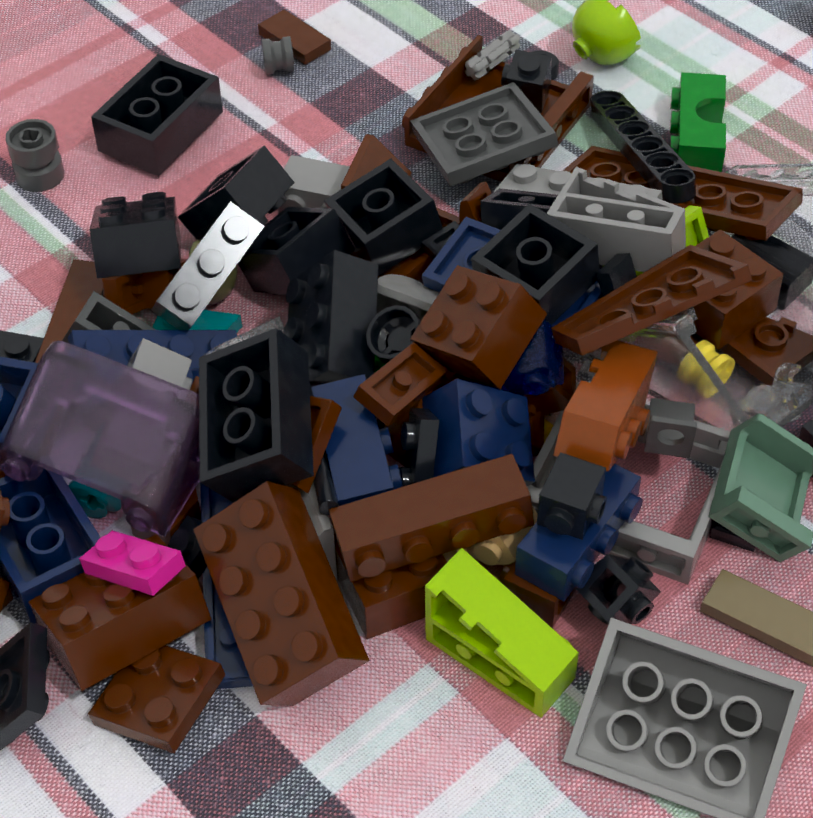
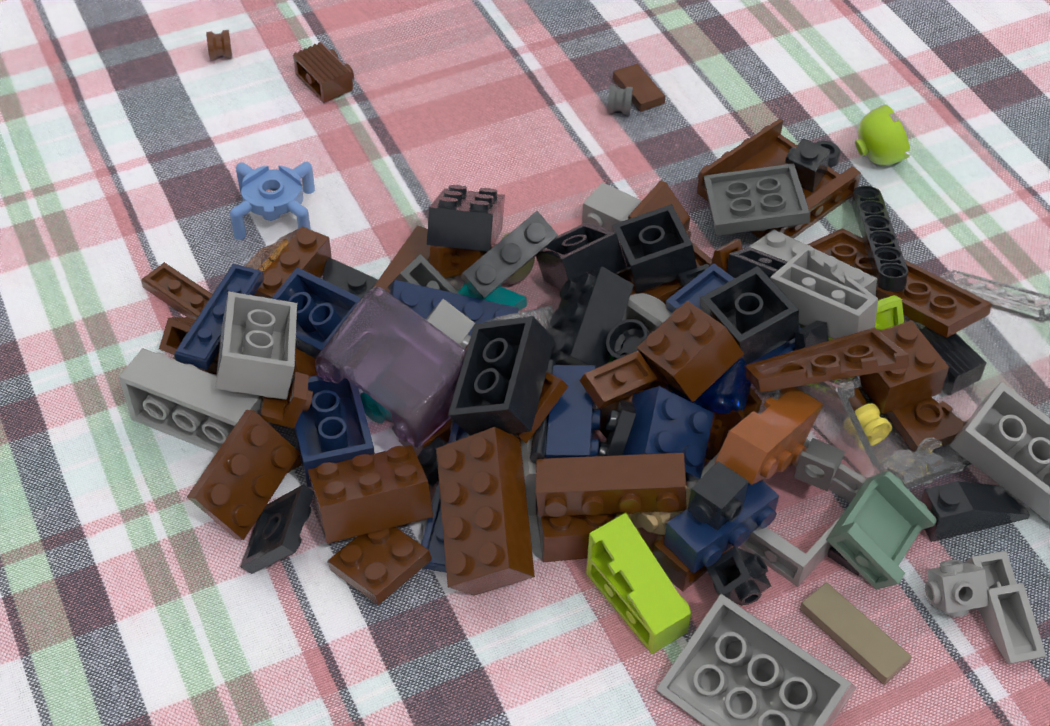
camera: 15 degrees right, 0 degrees up
dark grey wheel [5,119,65,192] -> none
dark pink plate [79,530,186,596] -> none
black brick [91,54,223,176] -> none
black brick [178,145,295,240] -> none
light grey axle [465,30,520,80] -> none
green arch [669,72,726,172] -> none

